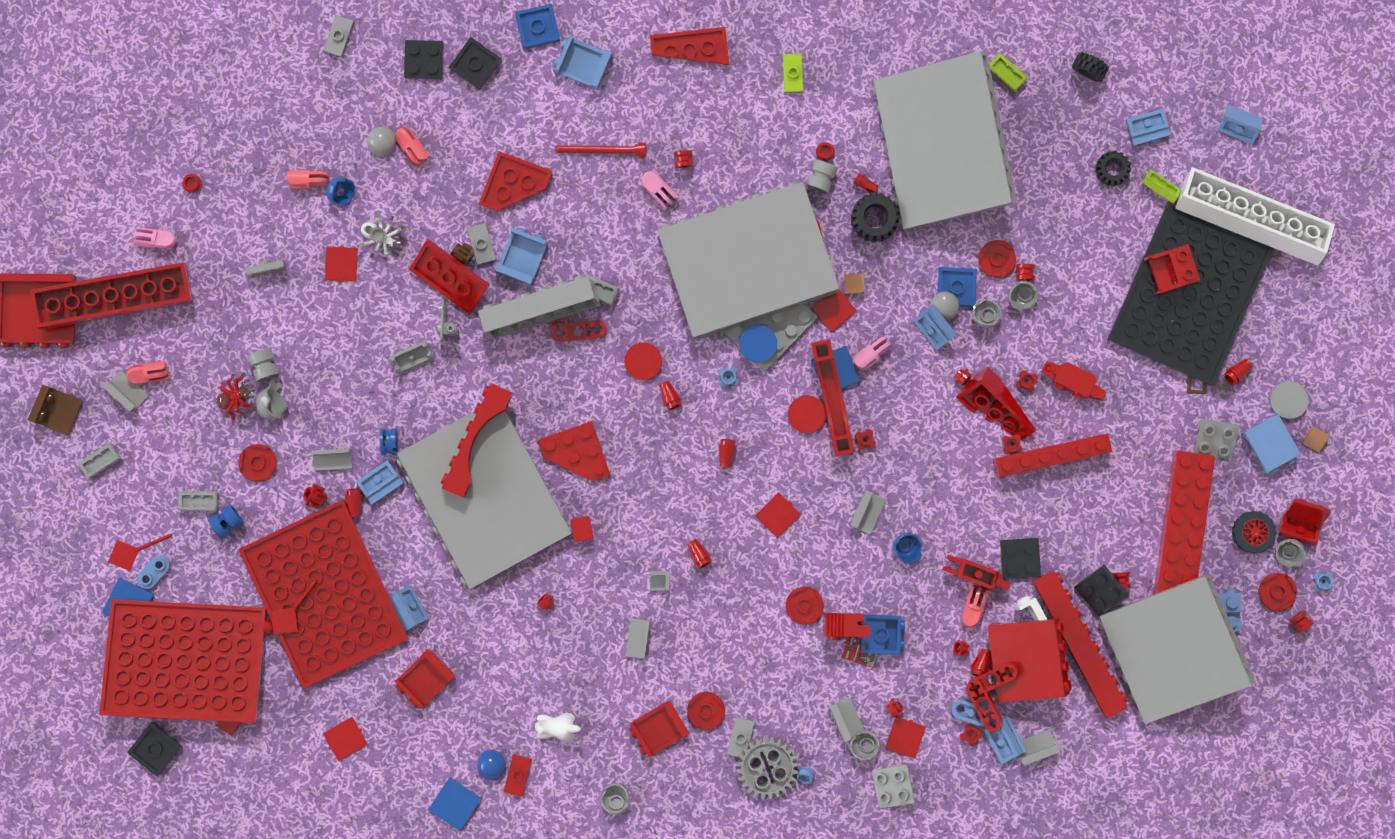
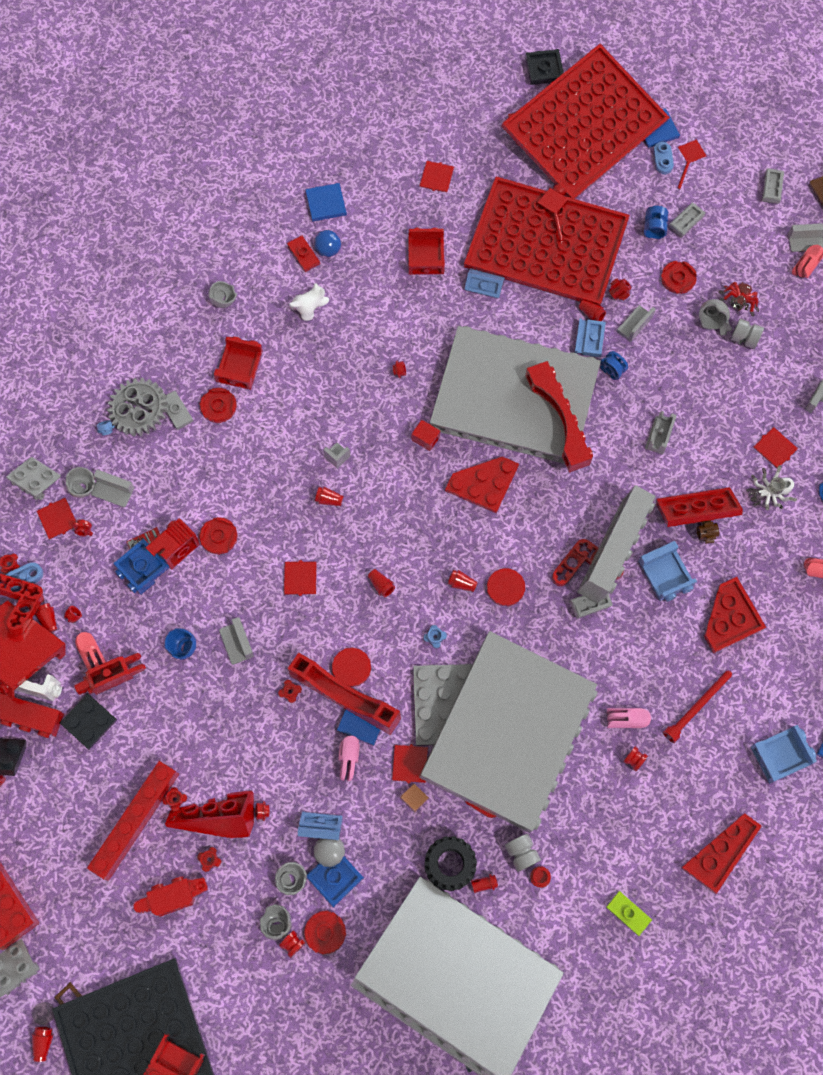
camera: 135 degrees right, 15 degrees down
light grey hinge [437,299,459,341] -> none
light grey plate [467,223,496,265] -> none
light grey panel [626,618,650,659] -> none
blue tile [739,324,777,363] -> none

